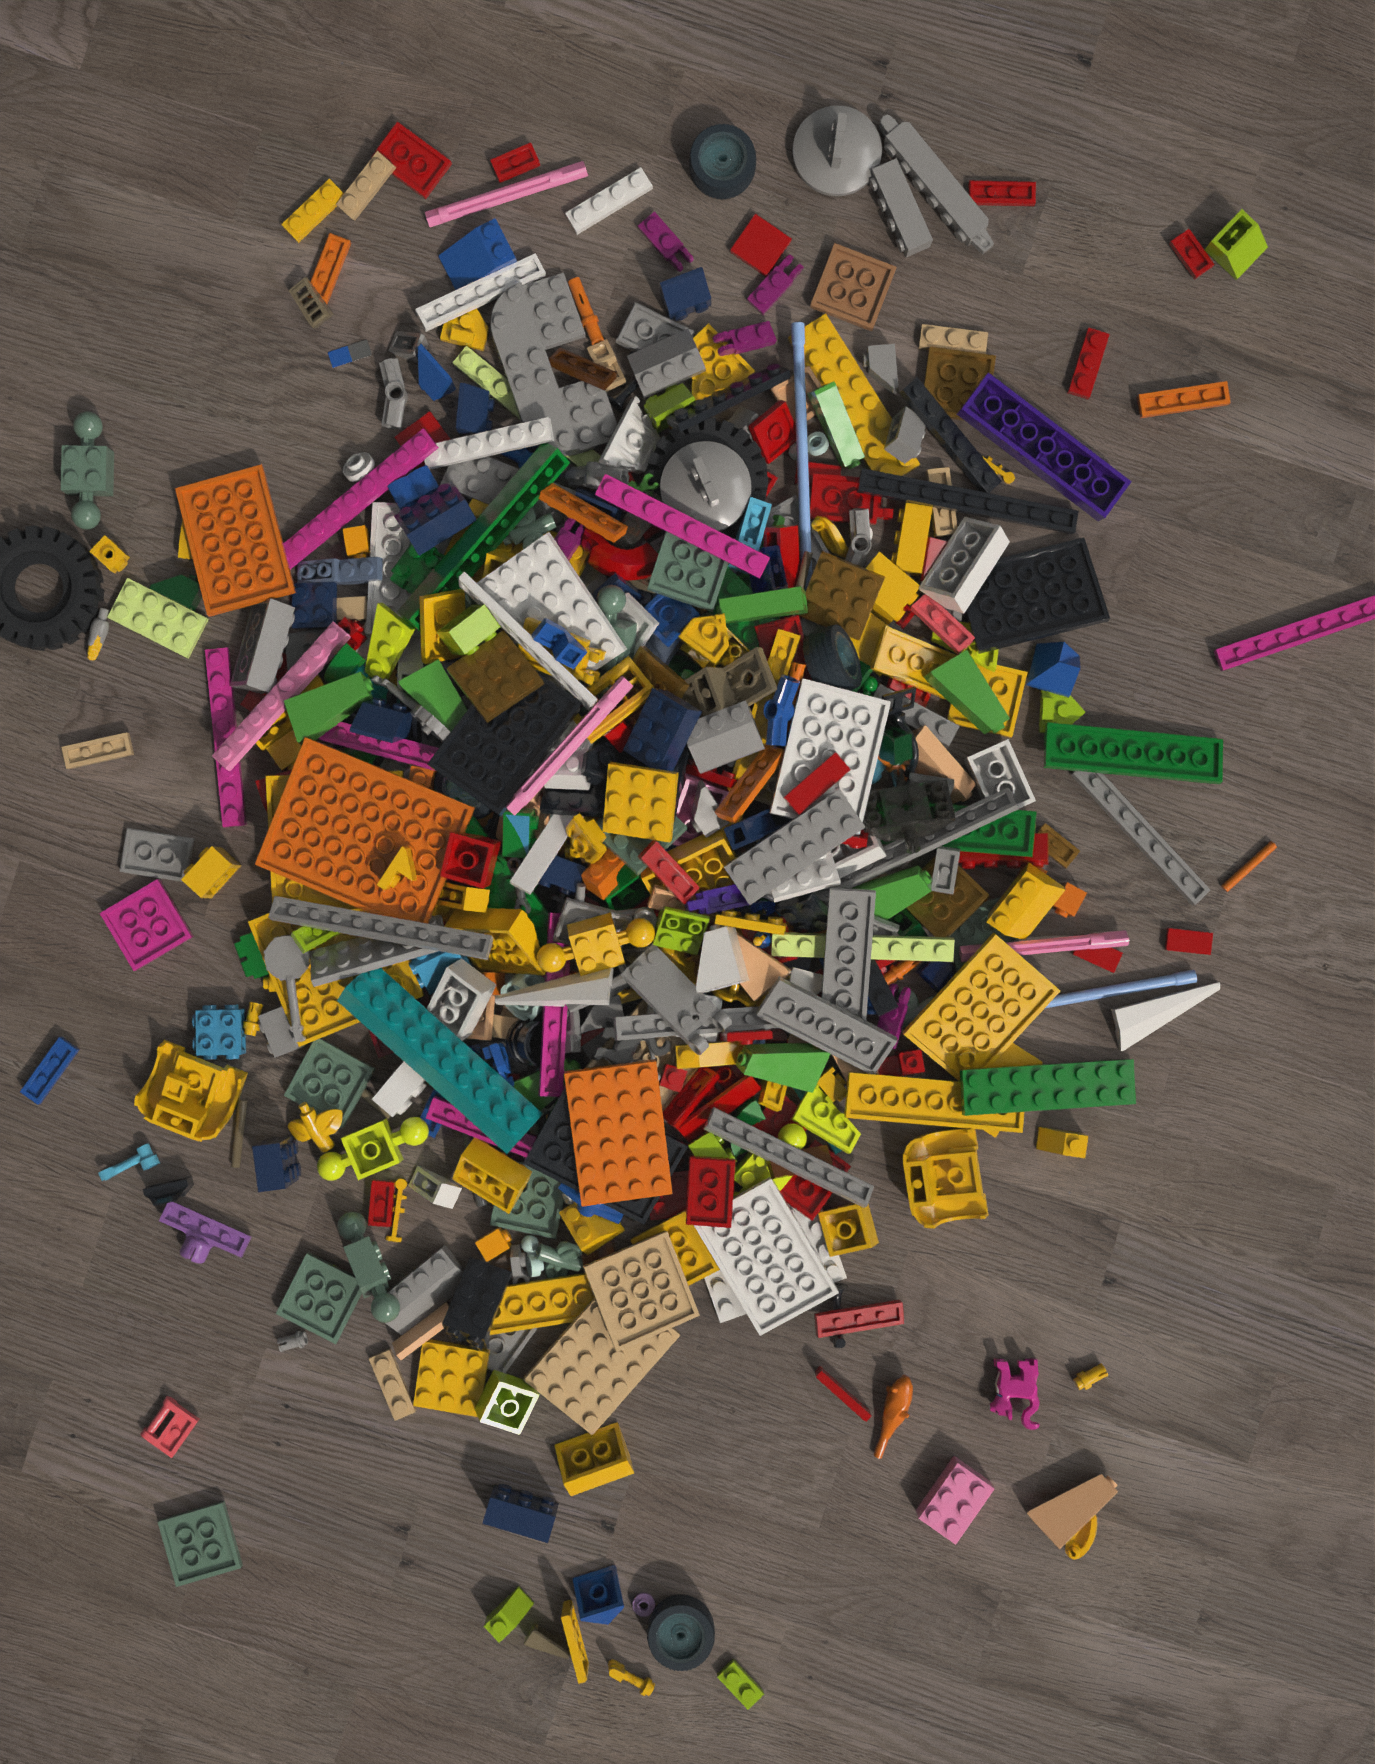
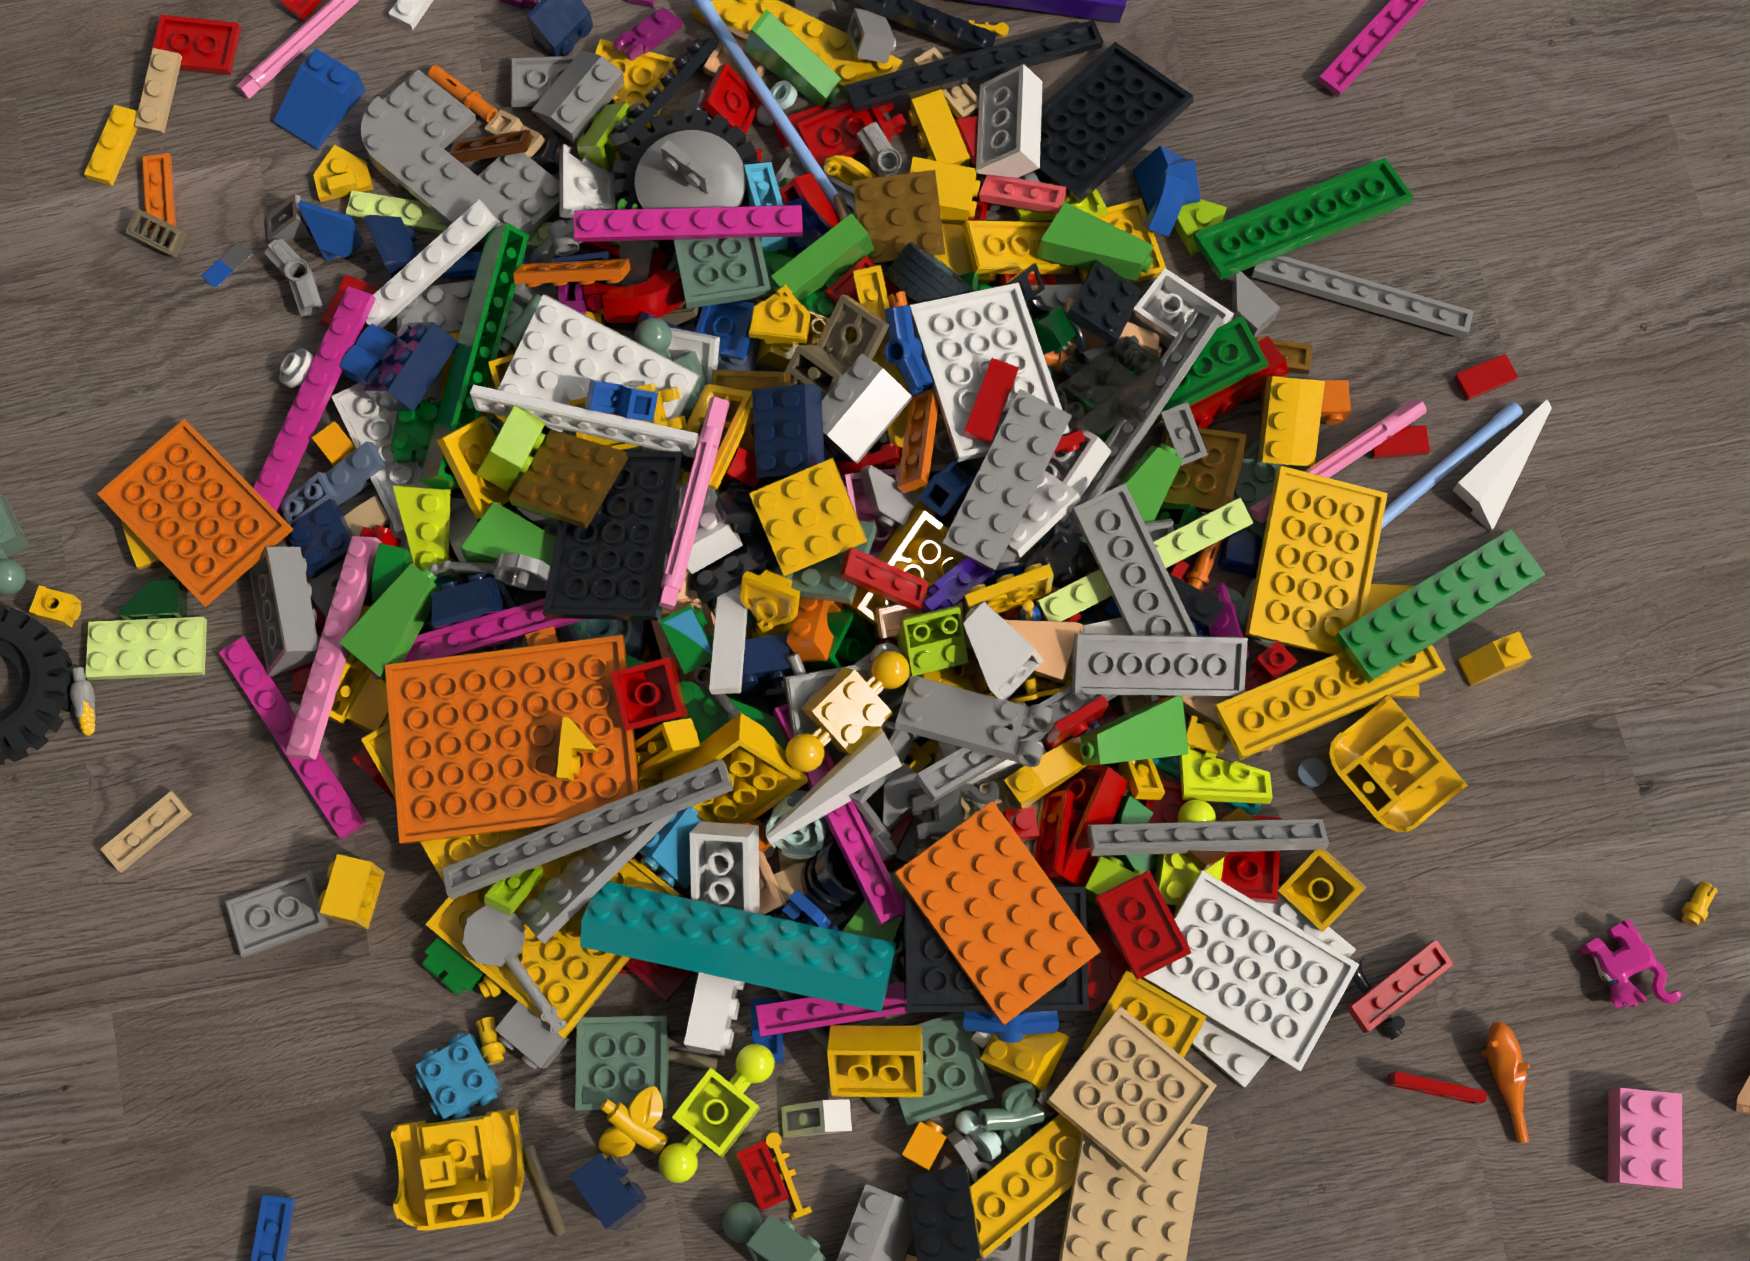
camera: 30 degrees left, 15 degrees down
dark pink plate [100,879,194,971] -> none
white plate [415,253,546,332] -> none
orange bar [1221,841,1277,892] -> none
none -> black plate [1066,260,1143,347]
none -> blue slope [1143,171,1188,237]
none -> light grey slope [1232,271,1280,338]
none -> sand blue tile [1296,758,1327,788]

